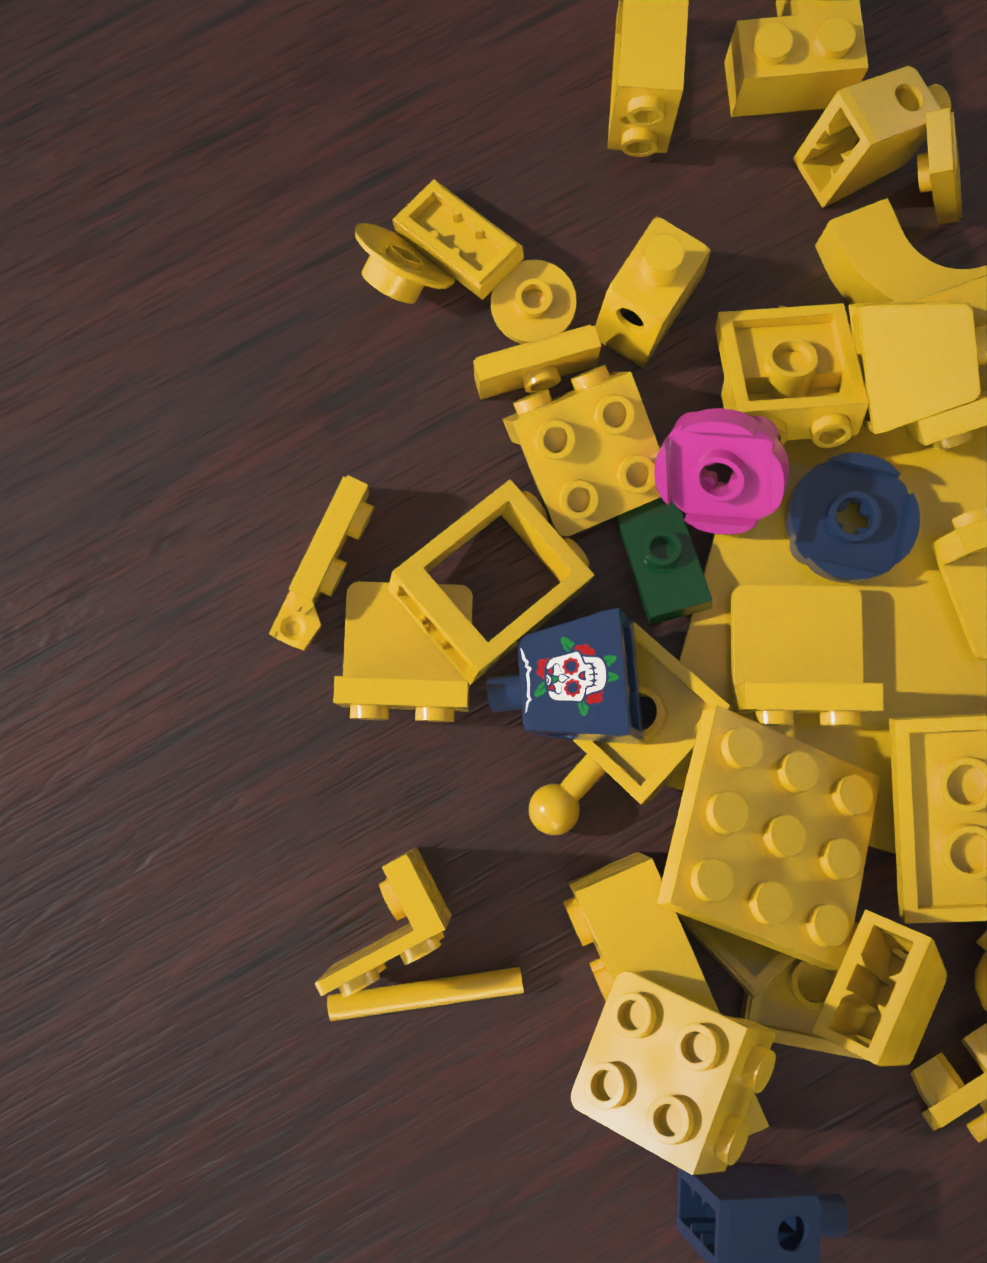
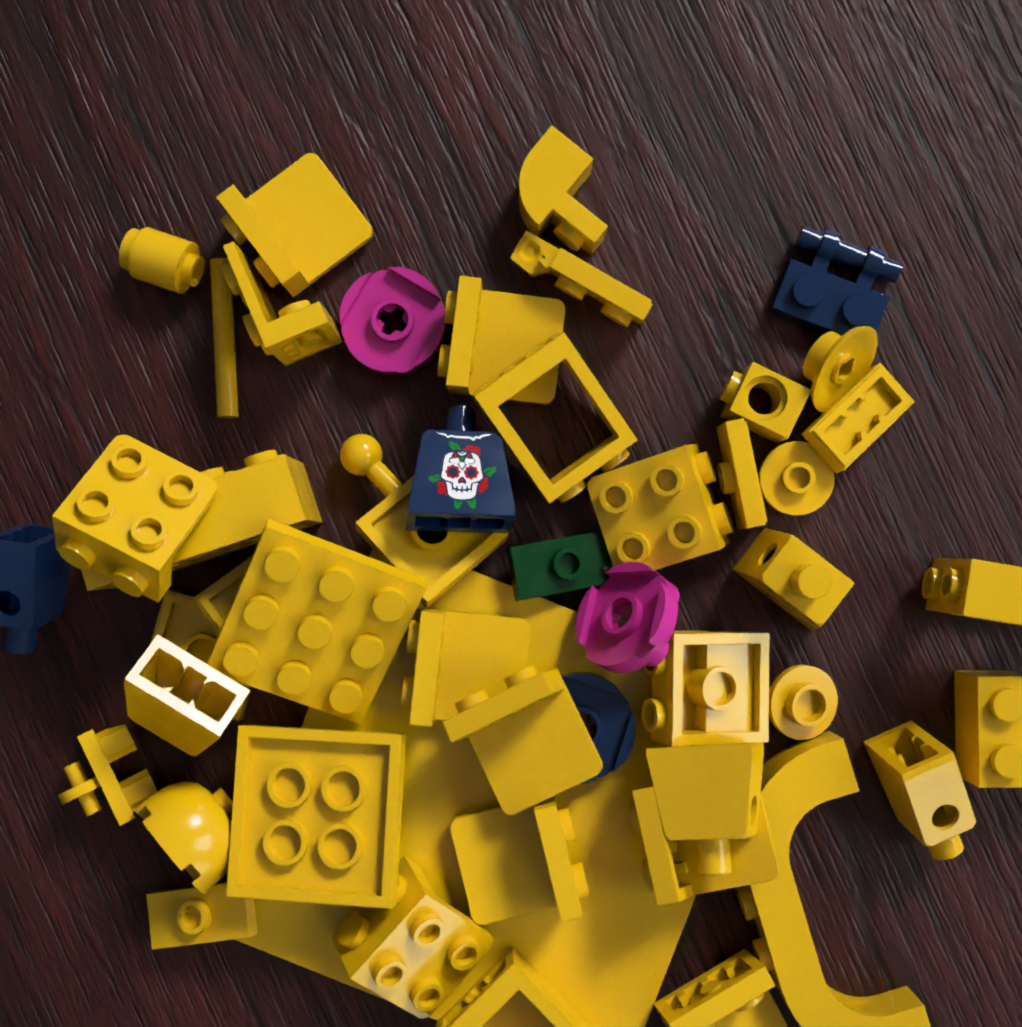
camera: 90 degrees right, 5 degrees up
yellow plate [917,108,963,225] -> none
none -> yellow brick [118,227,205,294]
none -> yellow bracket [216,153,373,298]
none -> dark pink plate [339,267,446,376]
none -> yellow bracket [442,665,603,815]
none -> yellow brick [519,125,608,255]
none -> yellow brick [719,362,811,443]
none -> dark blue plate [768,226,903,336]
none -> yellow piece [769,665,838,740]

